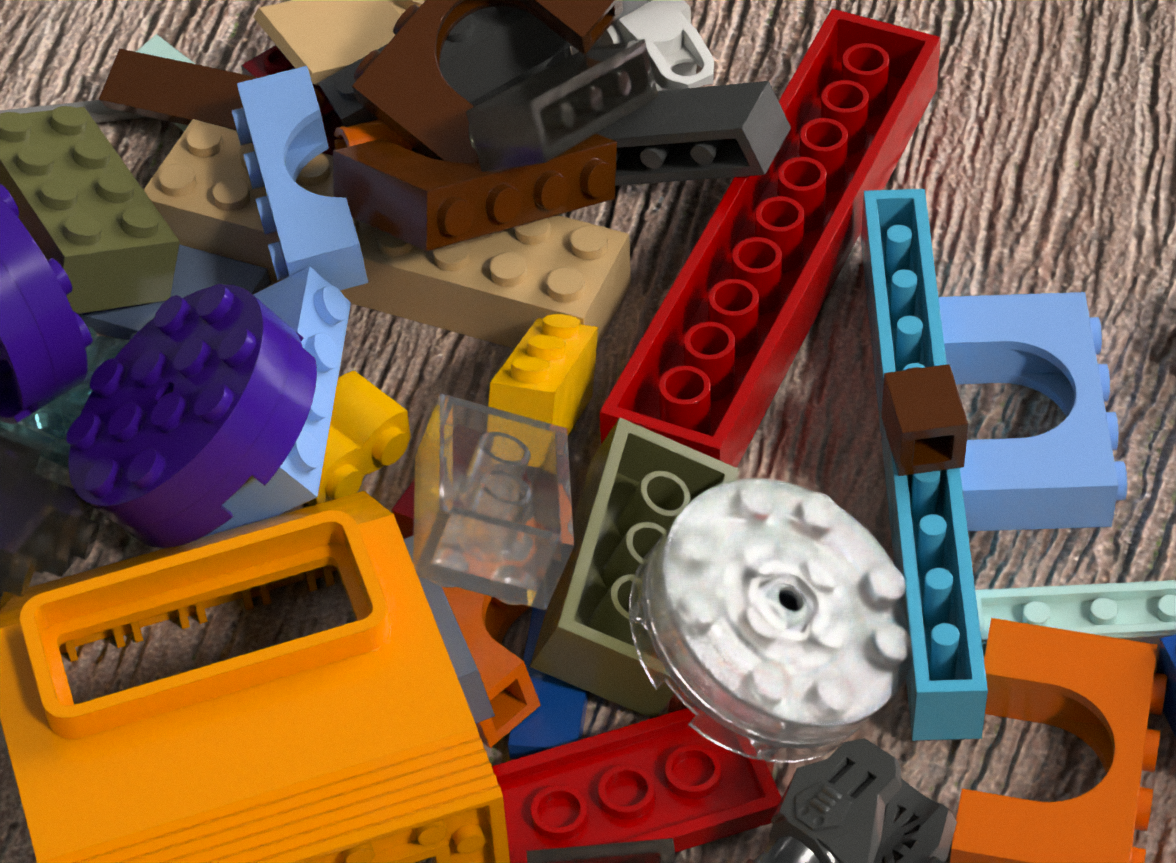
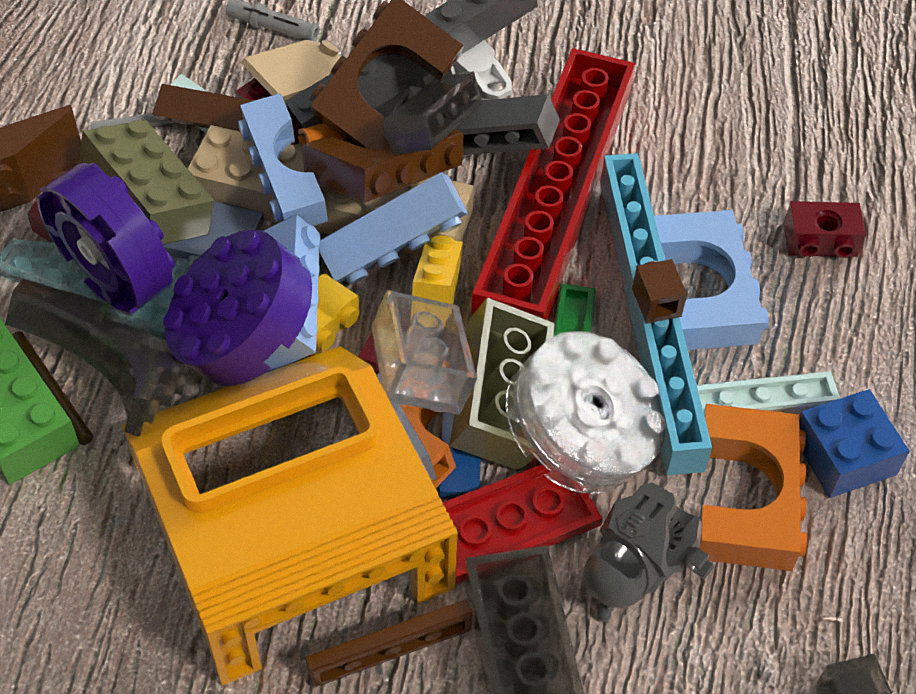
camera: 10 degrees left, 5 degrees up
none -> light blue brick [319,173,468,285]
none -> green tile [552,283,596,353]

